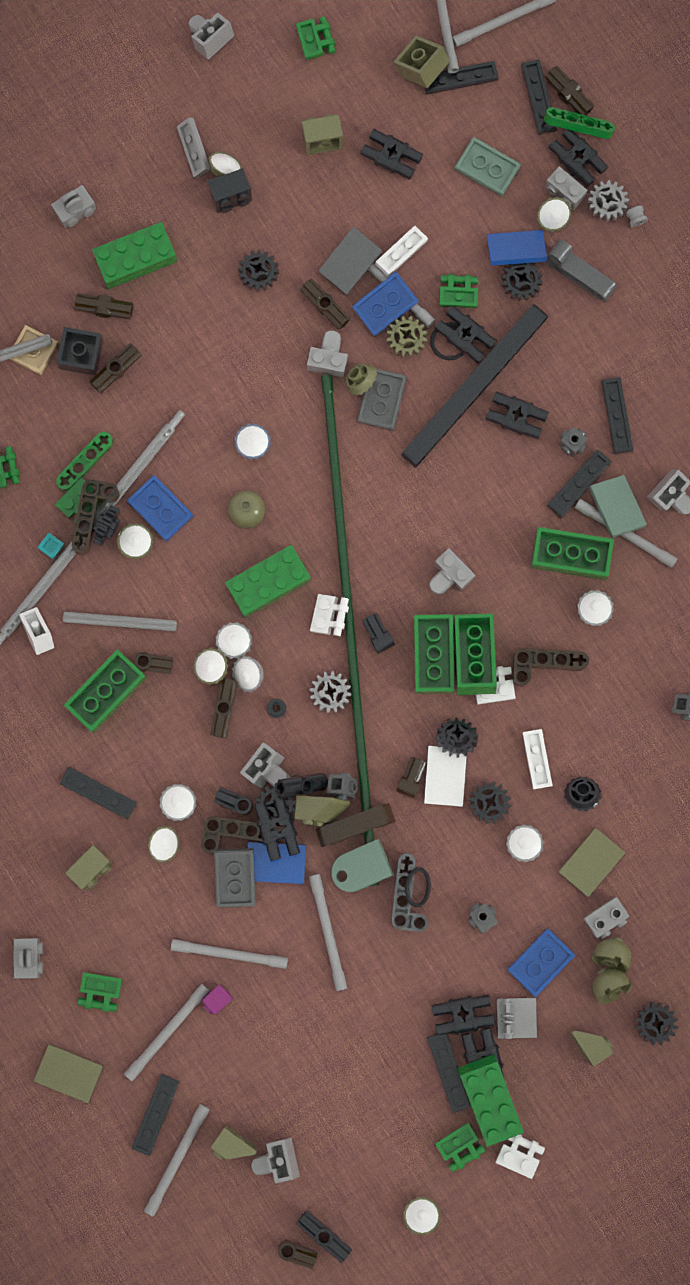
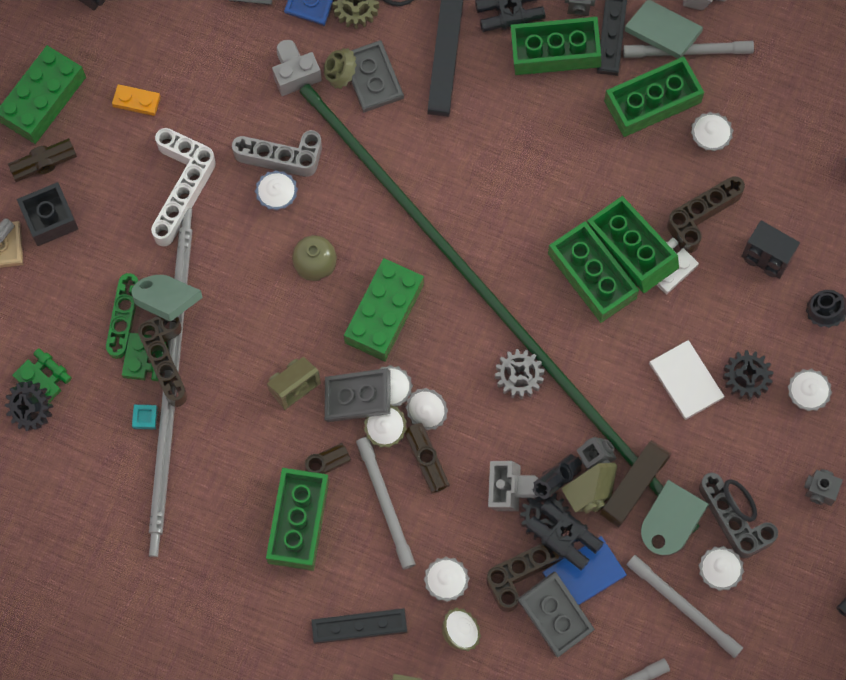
camera: 30 degrees left, 10 degrees down
white slope [19,607,54,655] -> none
light grey axle [63,612,177,631] -> none
dark brown piece [89,343,142,394] -> none
black gear [93,505,120,546] -> none
white piece [116,523,154,560] -> none
blue tile [127,475,194,542] -> none
black piece [214,787,253,815] -> none
black gear [238,250,279,292] -> none
black plate [267,699,286,718] -> none
dark brown piece [300,278,351,330] -> none
white plate [310,594,349,636] -> none
black piece [362,613,395,654] -> none
dark brown piece [396,757,426,798] -> none
light grey brick [429,548,476,595] -> none
black gear [436,717,478,758] -> none
white plate [522,729,553,790] -> none
none -> light orange plate [112,84,161,116]
none -> sand green tile [132,275,203,322]
none -> white beam [151,128,216,246]
none -> light grey beam [232,130,322,177]
none -> olive slope [267,357,321,410]
none -> dark grey tile [325,368,391,422]
none -> light grey piece [356,437,416,570]
none -> green brick [511,17,601,75]
none -> white piece [698,546,745,591]
none -> black brick [741,220,800,279]

